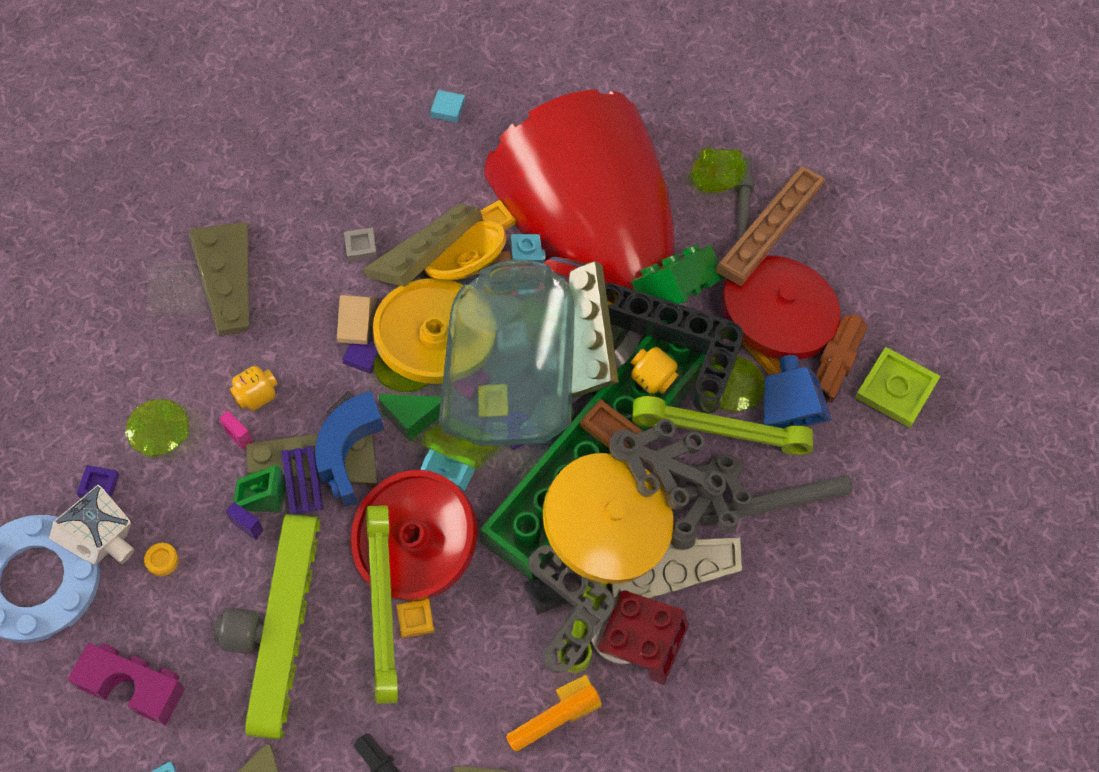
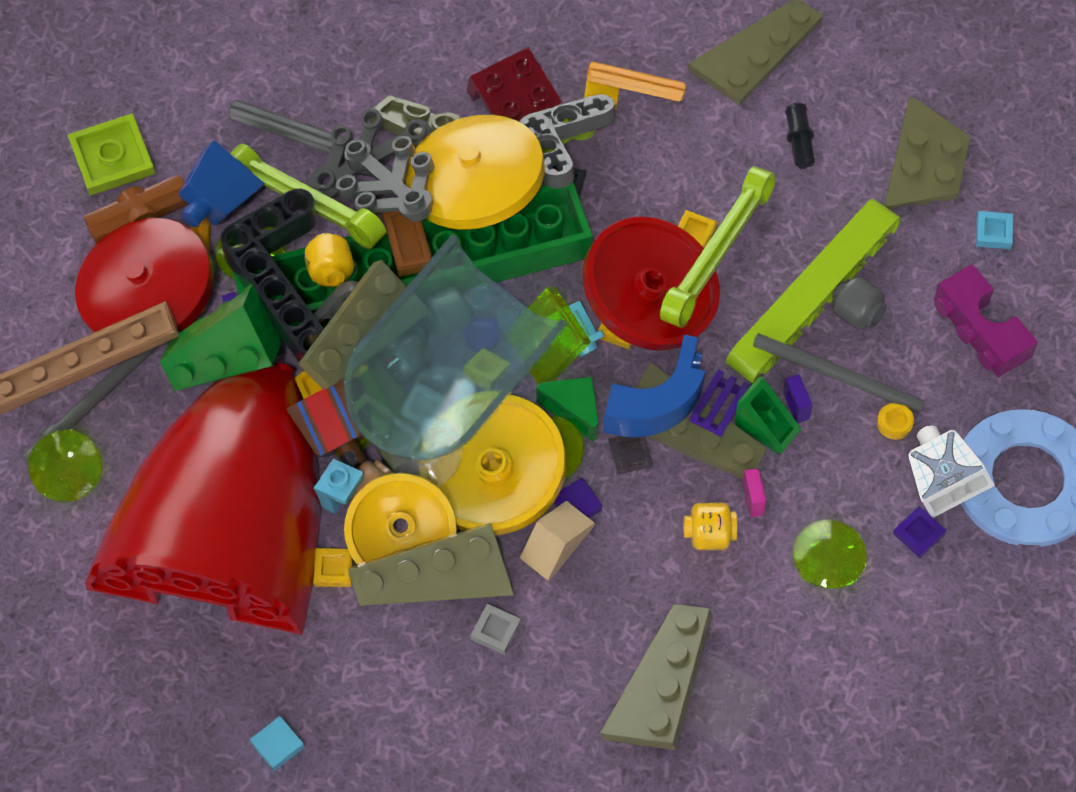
camera: 145 degrees left, 0 degrees up
none -> dark grey piece [753,333,924,413]

